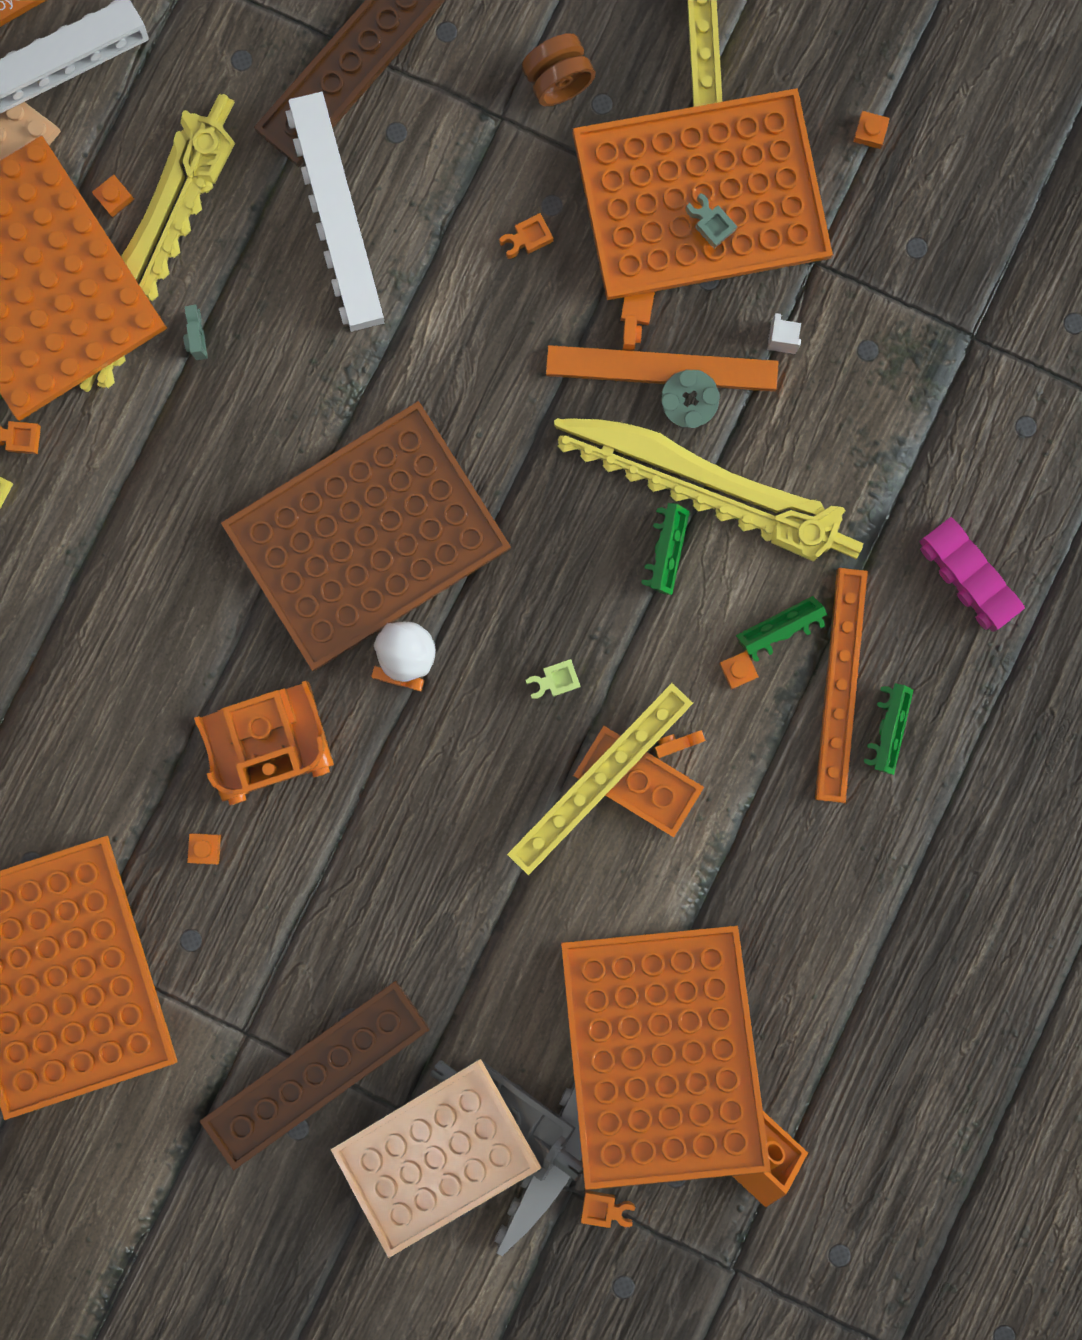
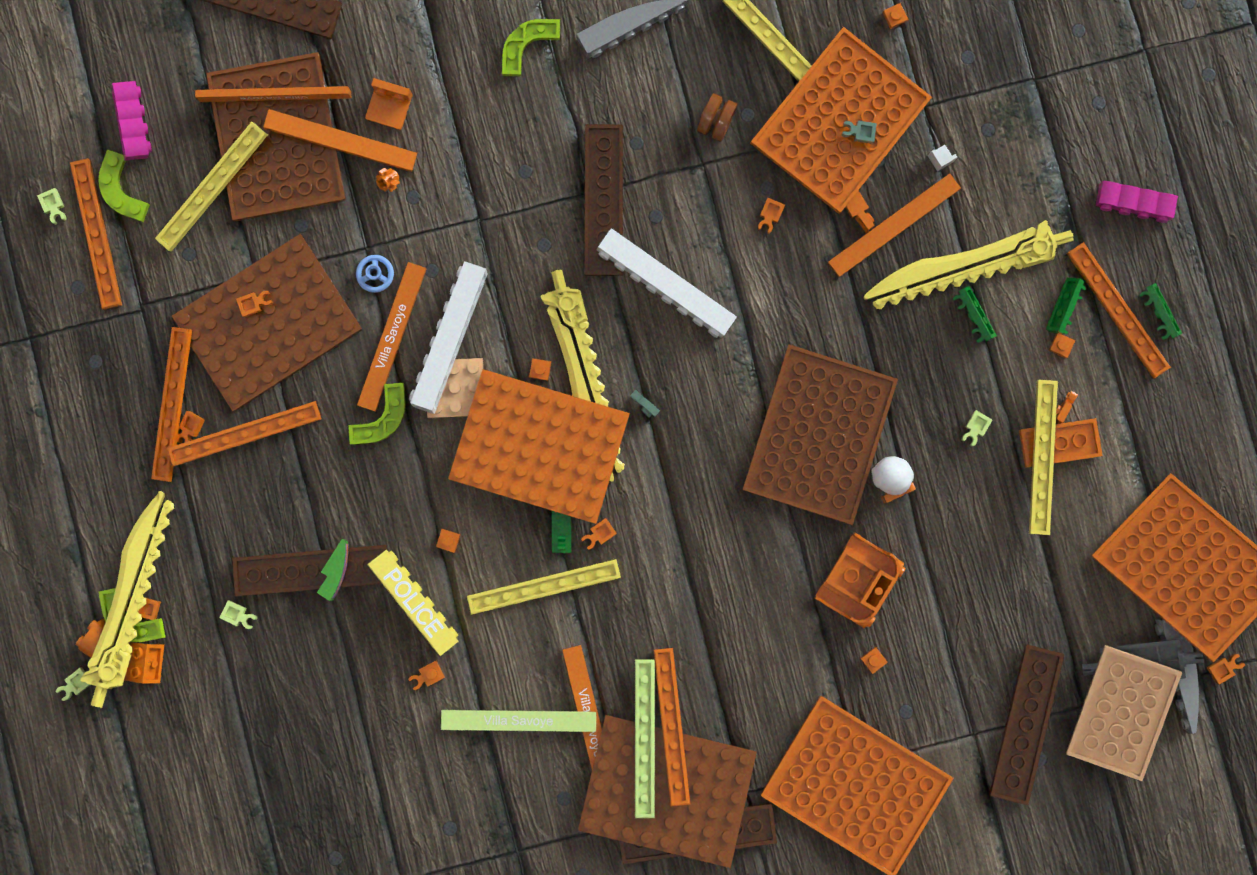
camera: 45 degrees left, 0 degrees up
sand green plate [661,369,720,428] -> none

